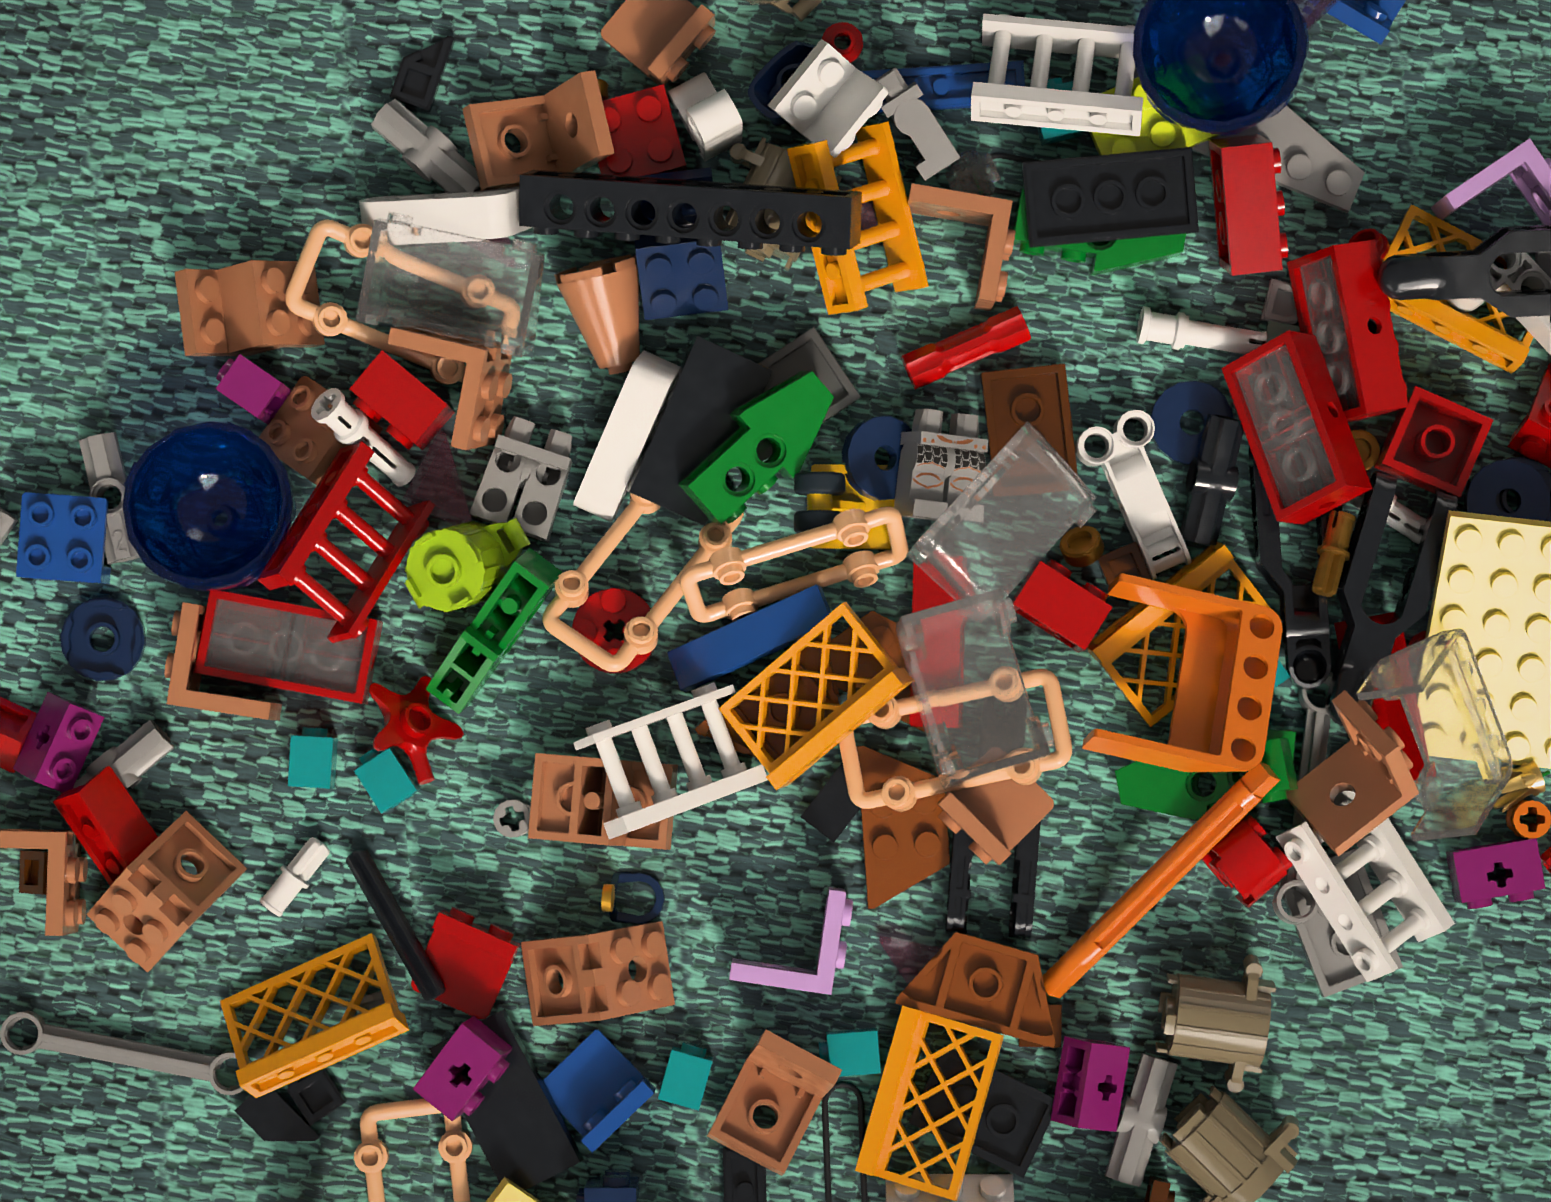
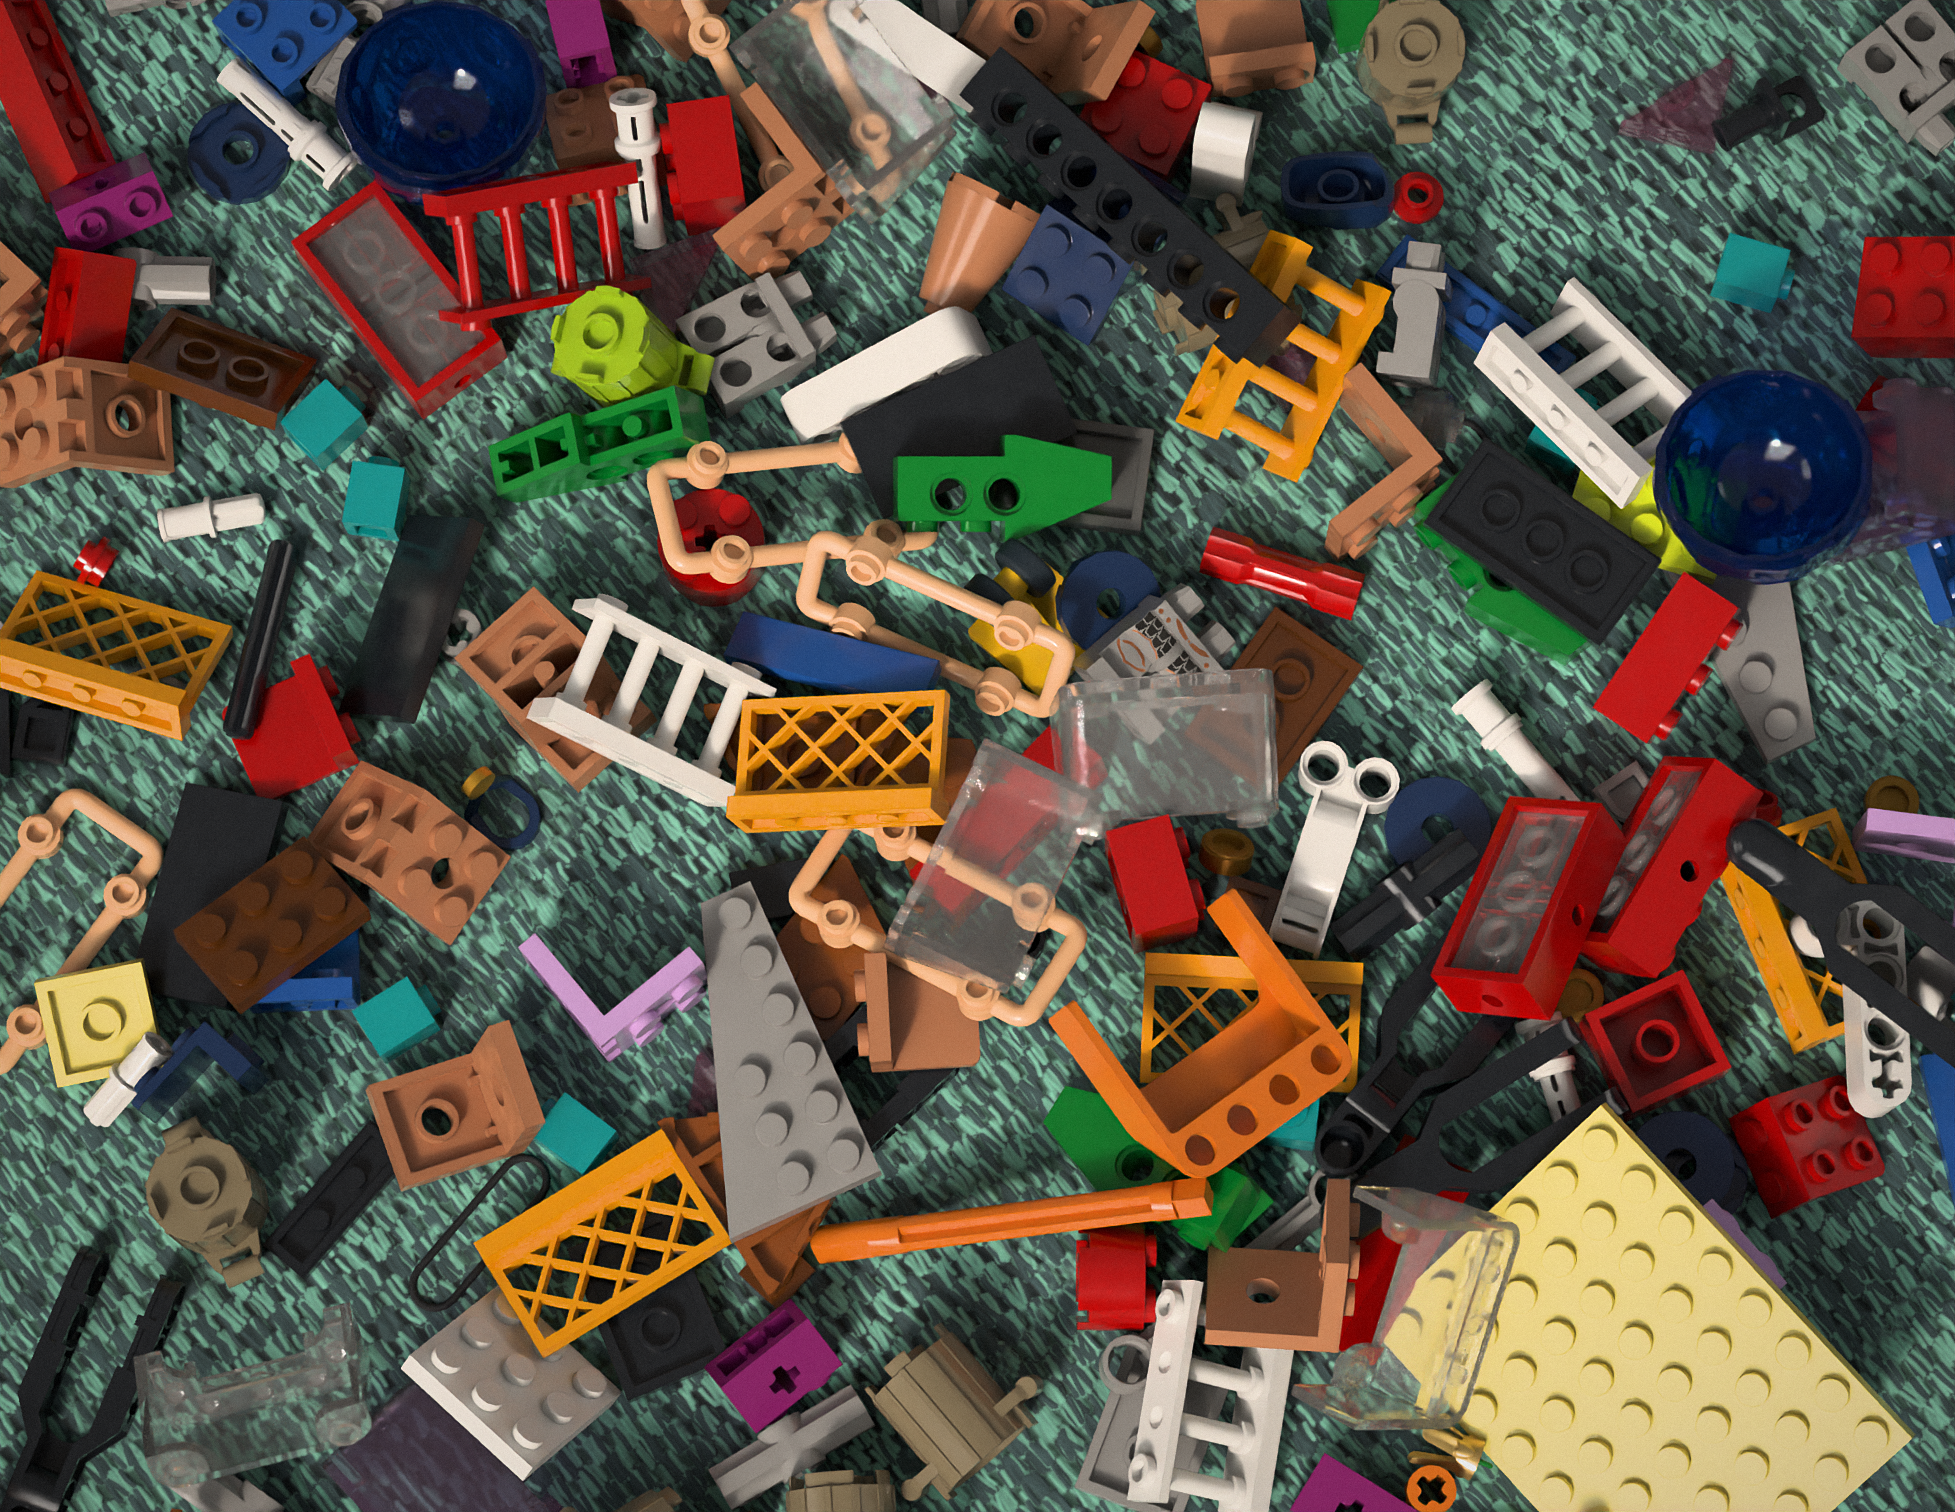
camera: 45 degrees right, 10 degrees down
nougat bracket [165,602,282,721] -> none
red animal [369,676,464,785] -> none
magenta brick [413,1016,513,1121] -> none
white bracket [768,39,889,158] -> none
pearl gold axle [1312,511,1357,597] -> none
none -> red plate [73,536,120,587]
none -> reddish brown plate [127,307,317,431]
none -> reddish brown plate [173,836,372,1014]
none -> white pin [217,56,360,191]
none -> black tile [338,515,484,724]
none -> light grey wing [701,881,882,1243]
none -> pearl gold tile [1863,775,1919,814]

